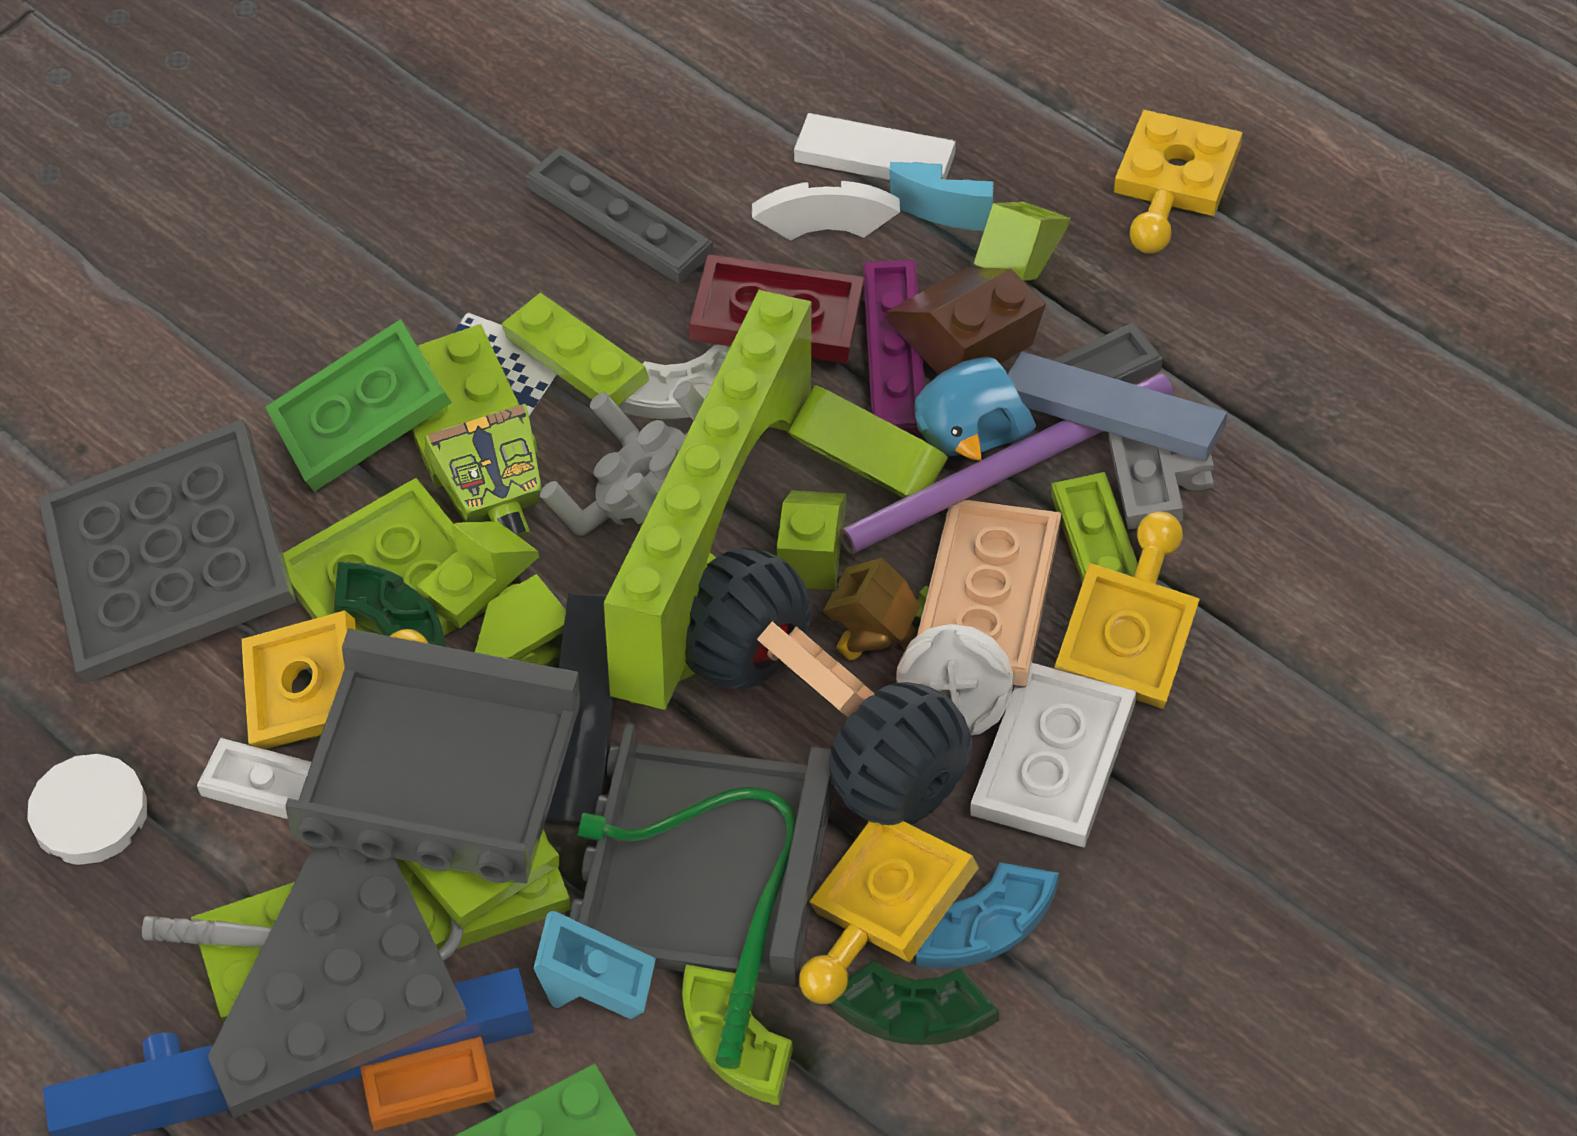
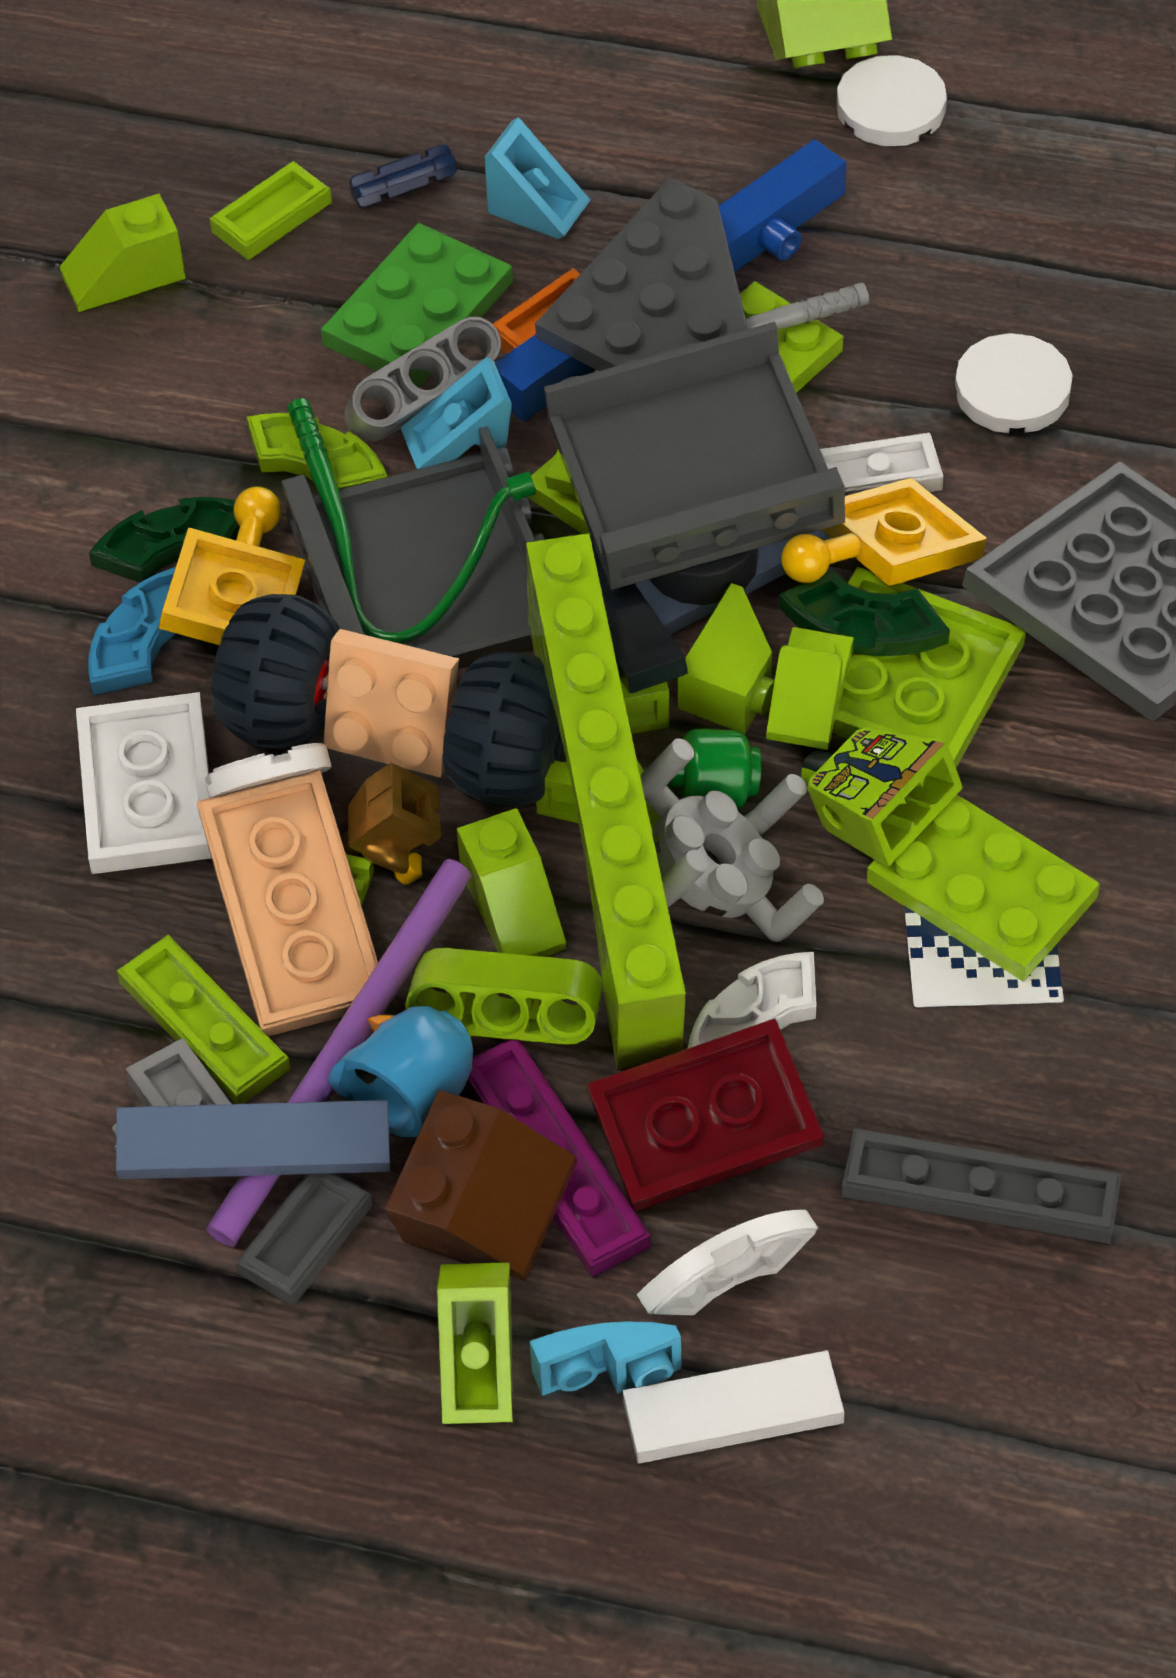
camera: 150 degrees right, 0 degrees up
bright green plate [265,319,452,492] -> none
lime plate [501,292,650,406] -> none
yellow plate [1054,511,1200,709] -> none
yellow plate [1114,110,1243,254] -> none
none -> light grey beam [344,317,501,442]
none -> green head [667,729,761,810]

